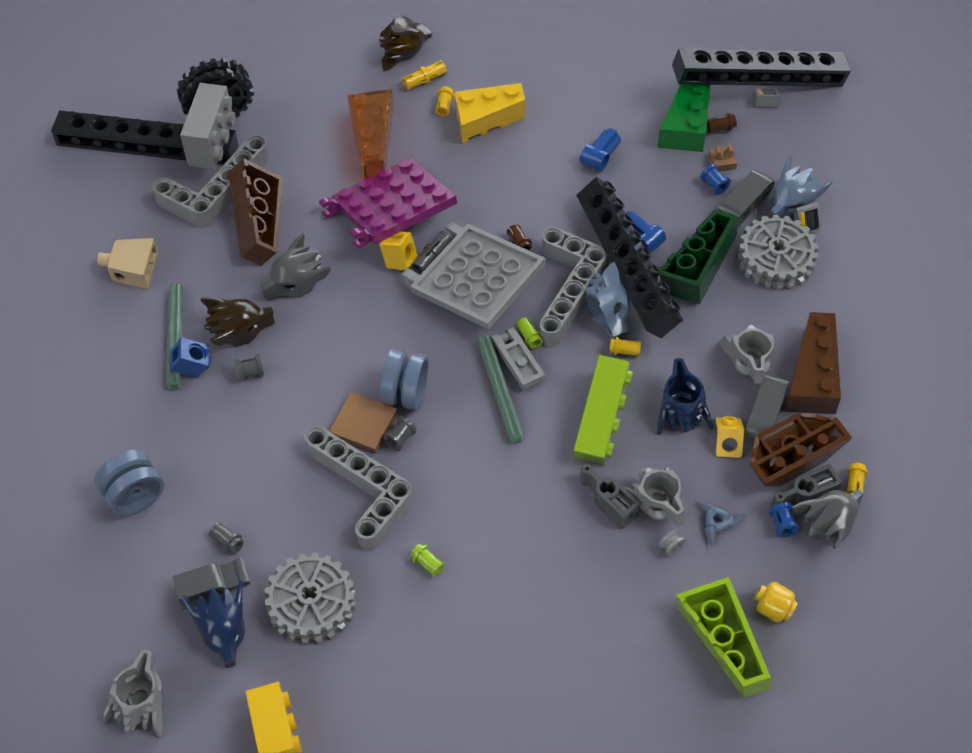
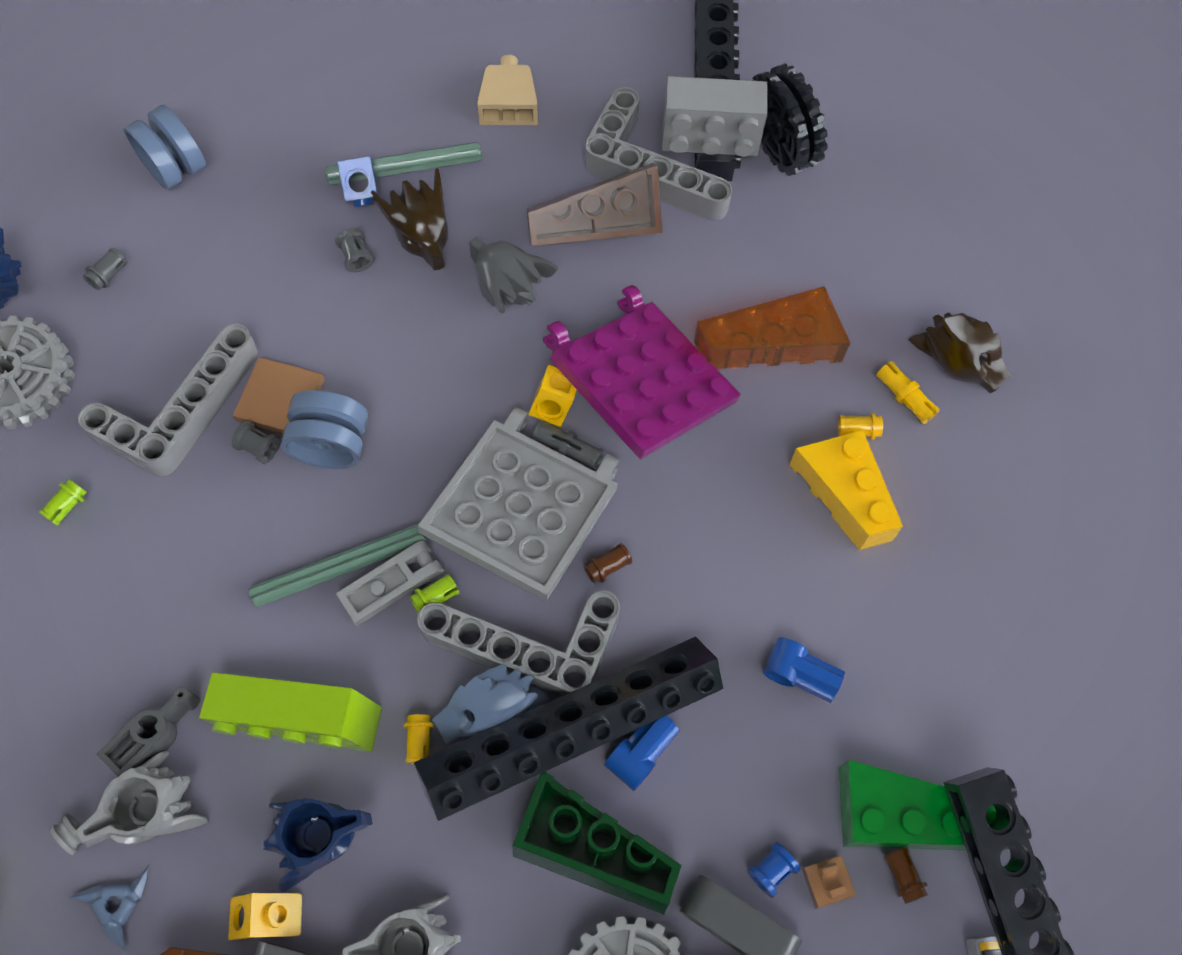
camera: 80 degrees right, 10 degrees up
dark grey piece [172,558,250,610] -> none

